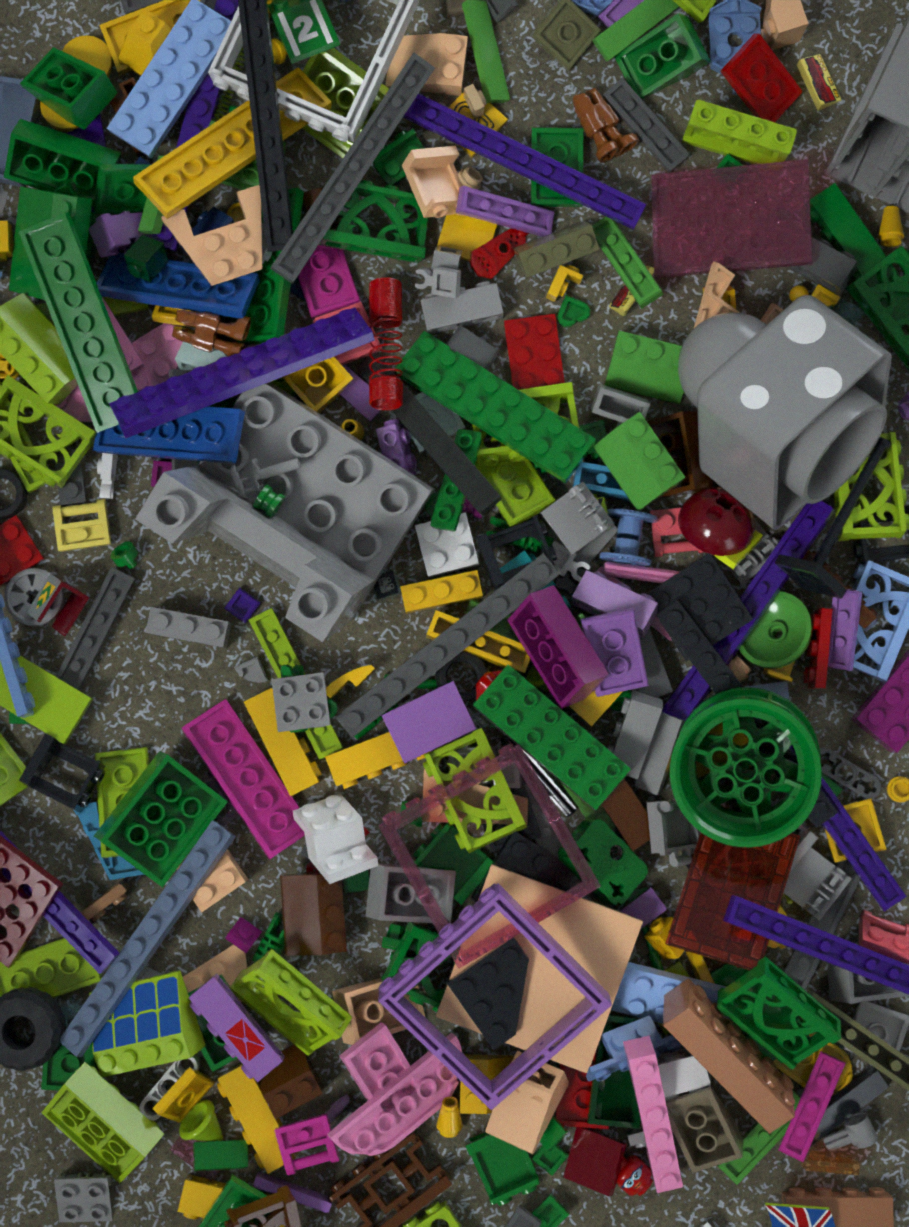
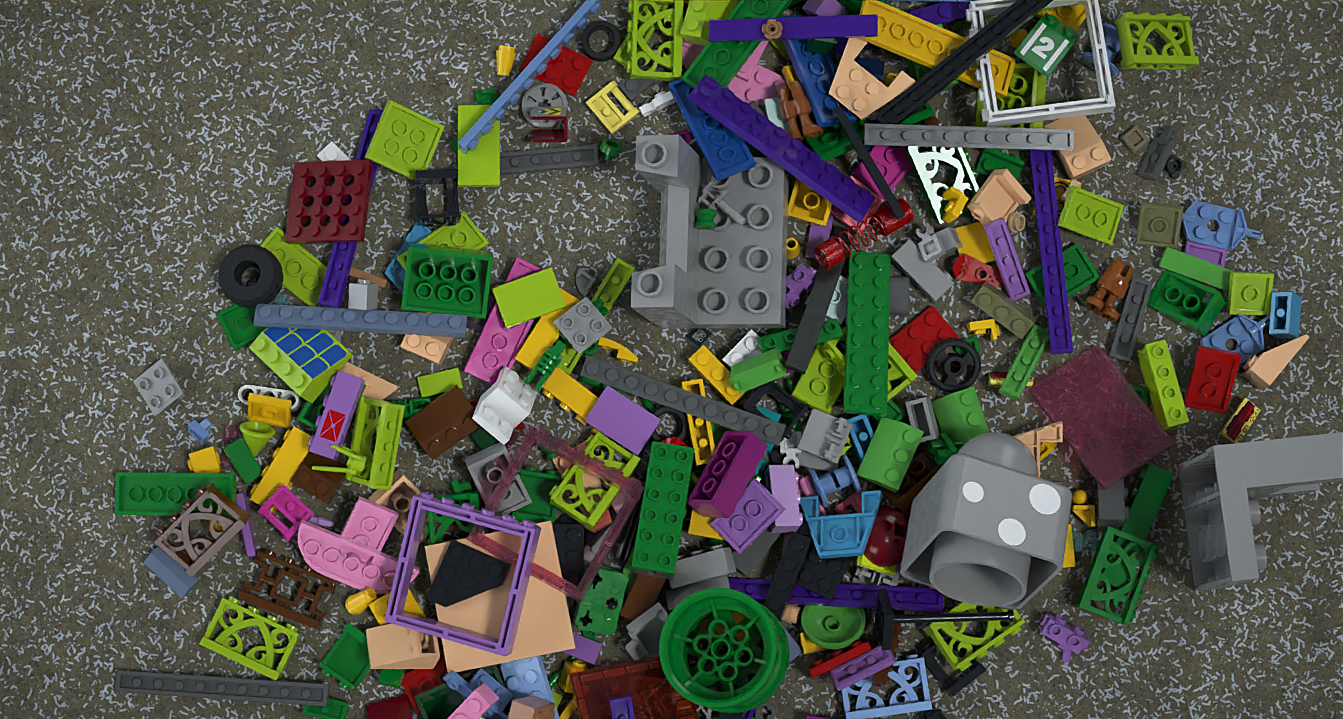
camera: 60 degrees right, 5 degrees down
lime slope [41,1062,164,1184] -> none
light grey brick [145,607,232,649] -> none
dark purple tile [224,587,261,624] -> none
magenta plate [225,917,262,954] -> none
bright green tile [462,0,510,103] -> none
green tile [531,1145,569,1176] -> none
yellow cone [878,206,904,247] -> none
none -> medium blue tile [188,418,212,446]
none -> lime plant [312,444,367,475]
none -> light grey brick [348,279,378,310]
none -> lime tile [417,368,463,398]
none -> lime tile [492,267,566,329]
none -> green hinge [524,340,566,392]
none -> dark purple tile [709,14,878,42]
none -> bright green brick [729,348,786,394]
none -> medium nougat plate [762,19,783,40]
none -> dark azure wing [800,490,883,559]
none -> black tile [832,106,905,220]
none -> black wheel [926,338,981,393]
none -> green hips [928,433,964,465]
none -> yellow bracket [942,187,969,224]
none -> lime tile [1057,186,1124,245]

